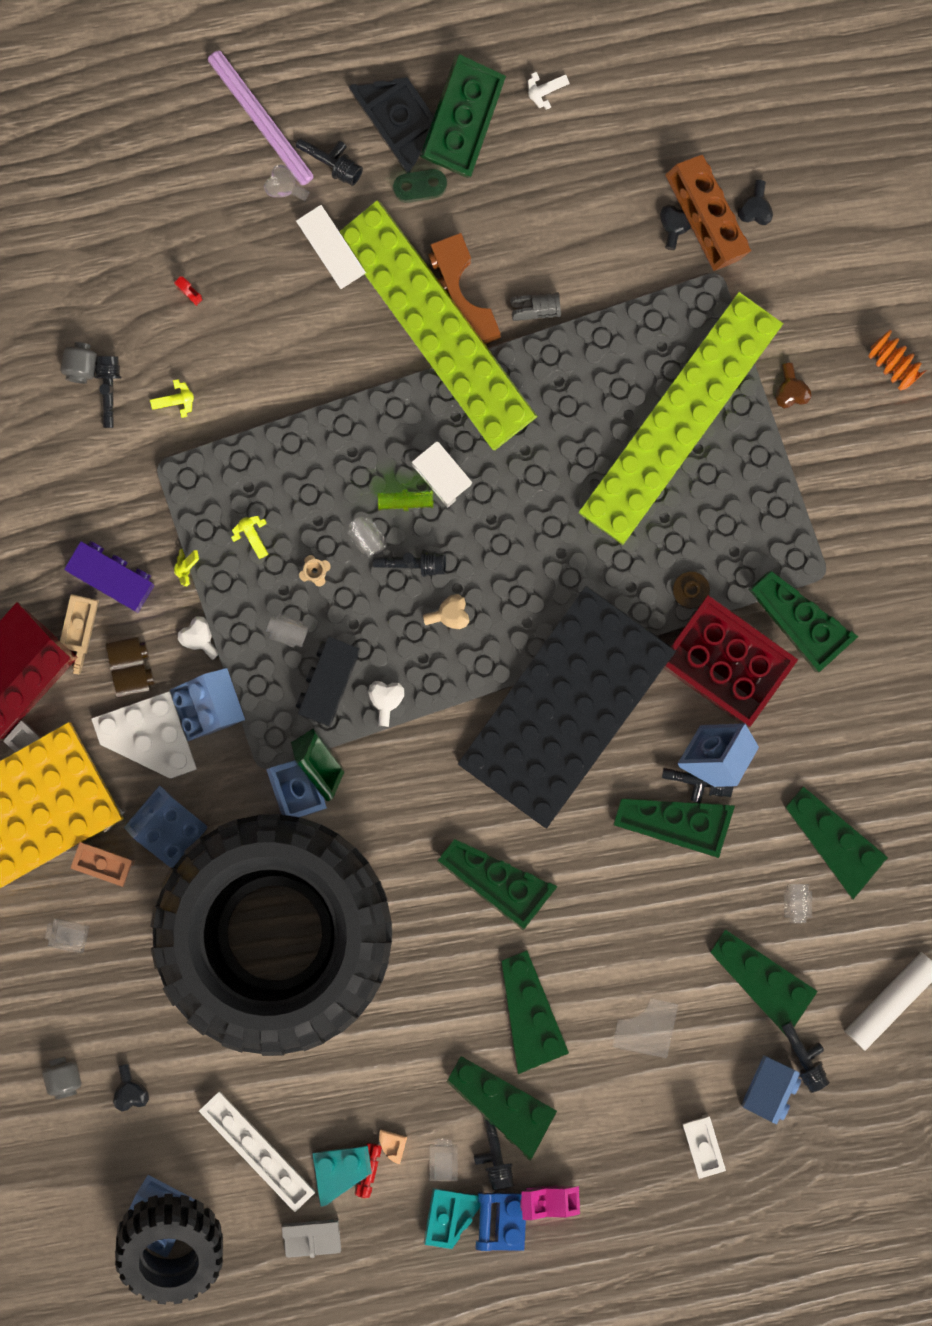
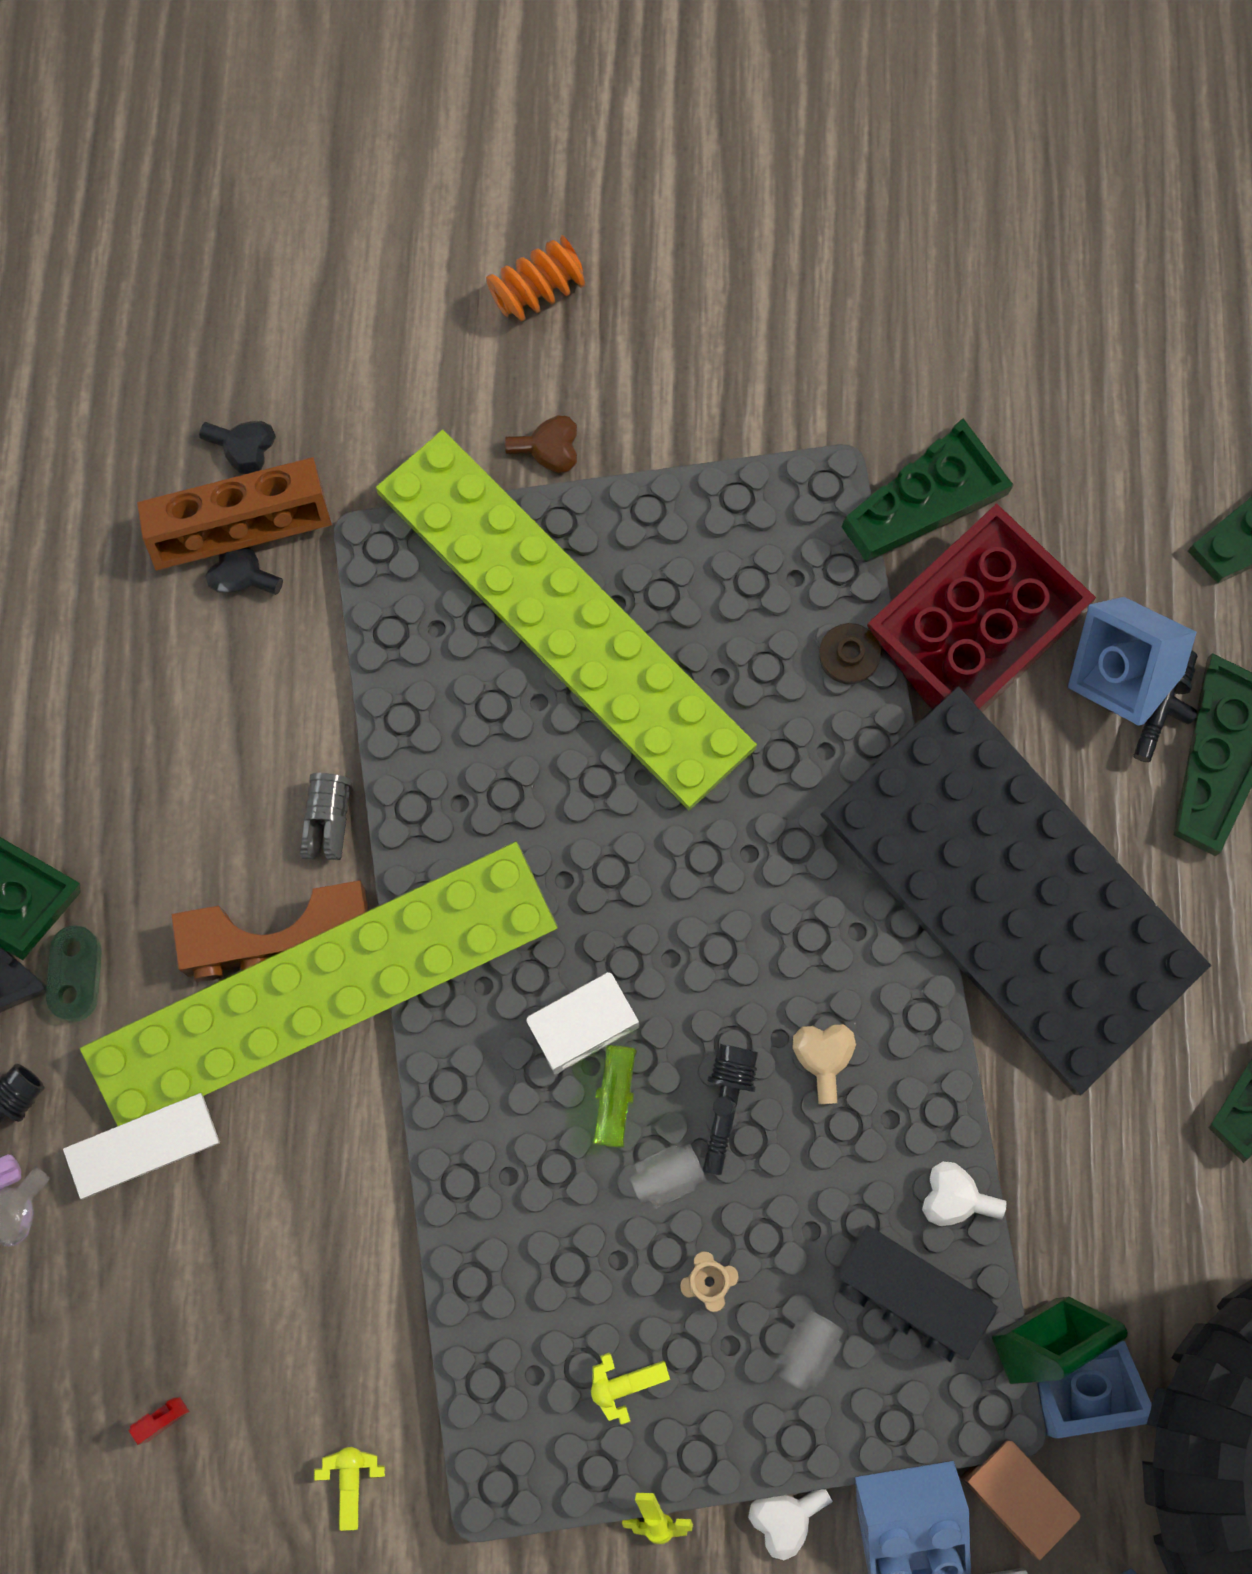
camera: 80 degrees left, 10 degrees down
none -> nougat panel [960,1440,1081,1560]

